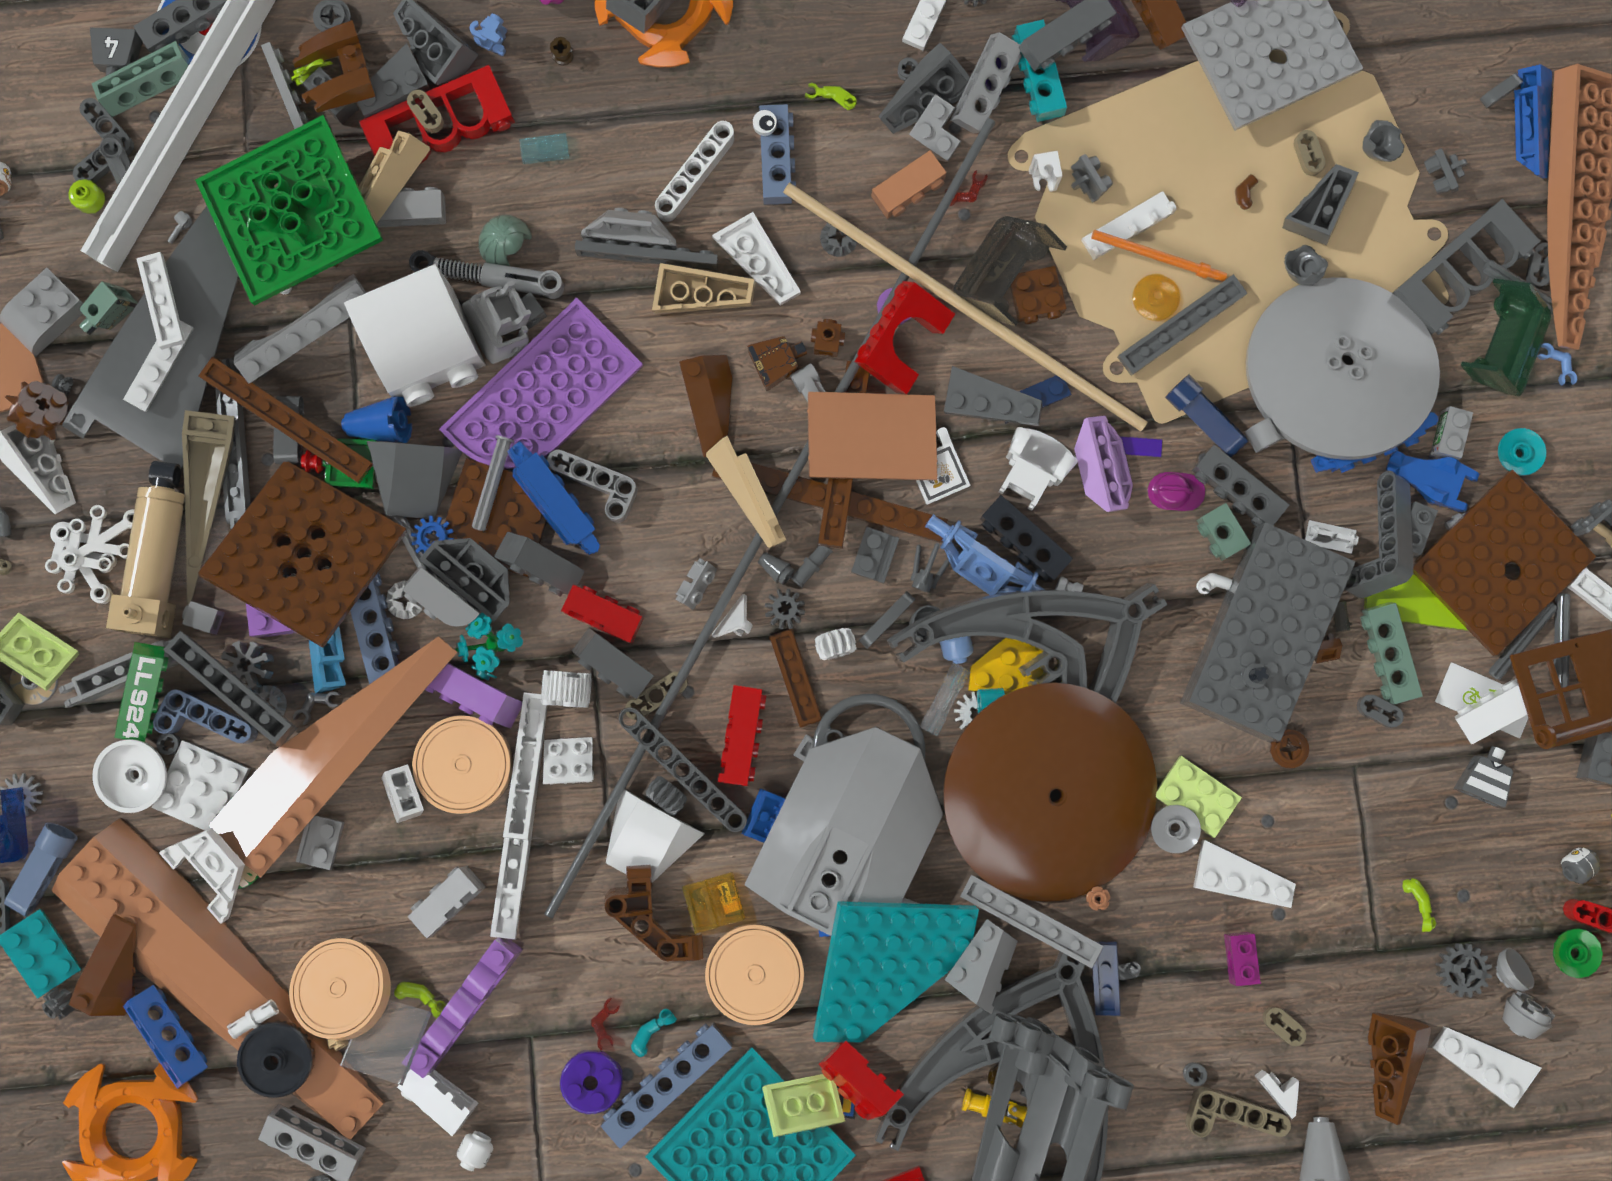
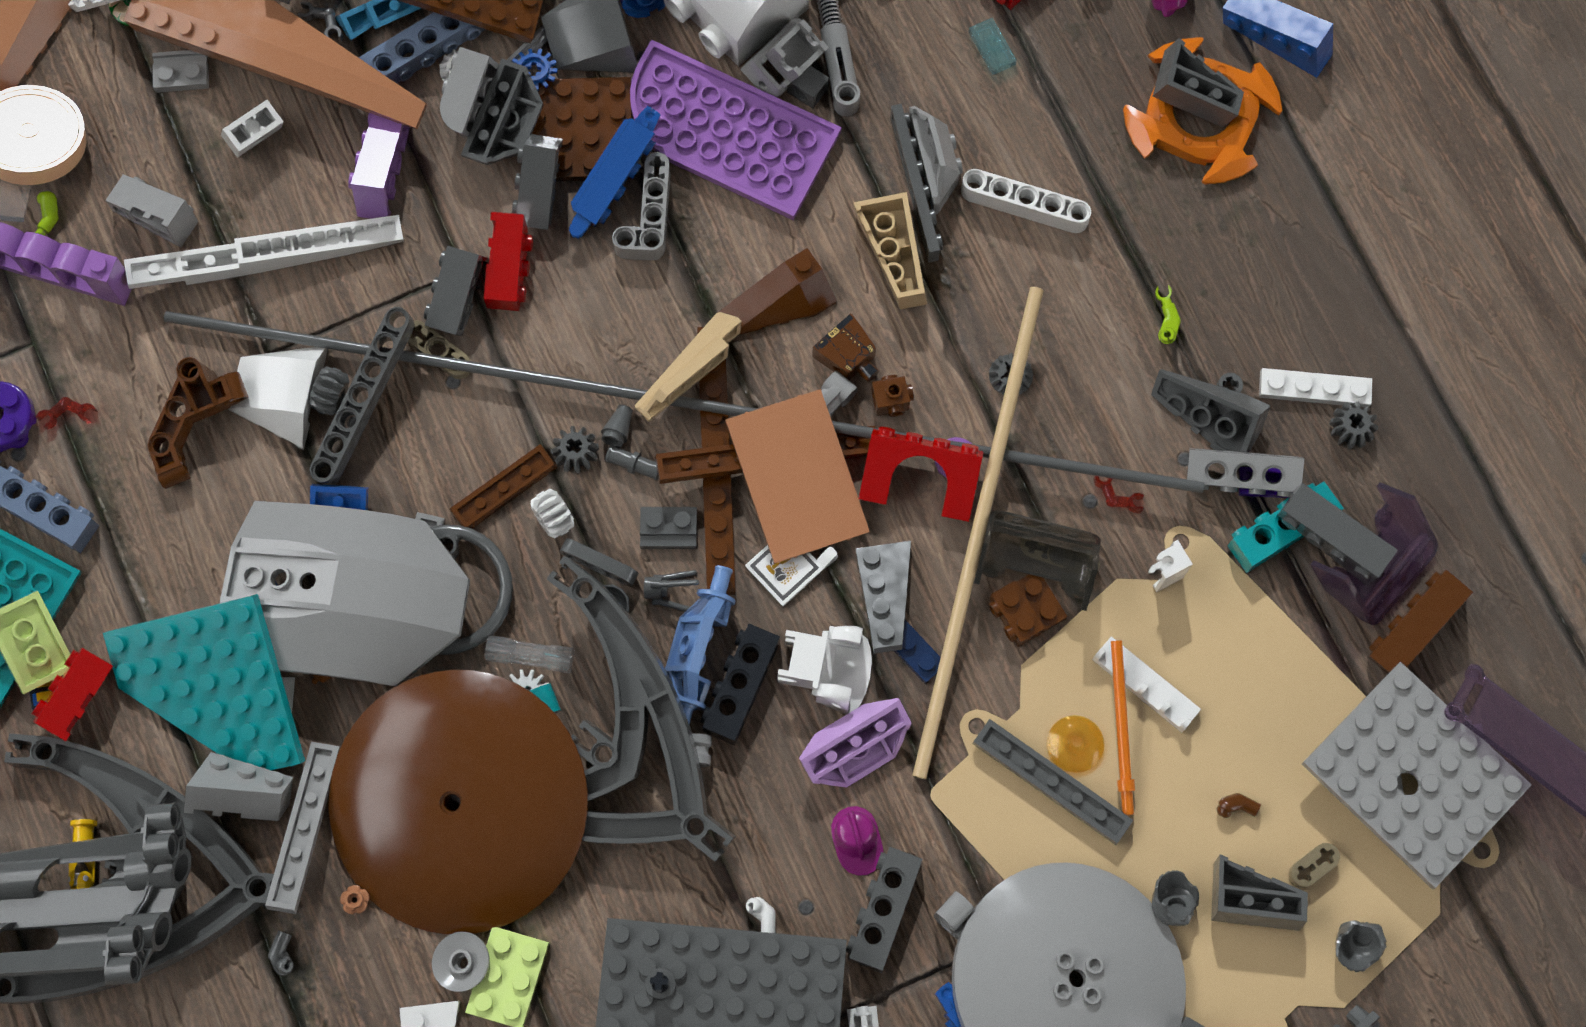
camera: 70 degrees right, 10 degrees down
light nougat brick [412,716,513,814] -> none
teal plant [455,612,523,681] -> none
light grey axle [472,435,514,531] -> none
sand green hair [479,215,532,266] -> none
white brick [541,670,592,708] -> none
white hinge [543,737,594,785] -> none
dark brown bush [550,37,574,66] -> none
teal arm [631,1009,677,1057] -> none
light grey hinge [675,558,717,610] -> none
clear yellow slope [682,872,745,934] -> none
light nougat brick [705,923,804,1025] -> none
white wing [712,212,801,306] -> none
white piece [712,594,753,638] -> none
red wedge [718,685,767,786] -> none
white tile [753,110,777,136] -> none
sand blue brick [759,104,796,205] -> none
nougat brick [871,150,946,219] -> none
light grey plate [909,94,962,161] -> none
light blue head [940,636,973,664] -> none
yellow plate [968,638,1043,694] -> none
dark grey hips [1071,154,1113,203] -> none
plate [1093,942,1121,1016] -> none
dark purple sticker [1120,436,1162,457] -> none
dark blue beam [1165,374,1249,457] -> none
sand green brick [1197,503,1251,561] -> none

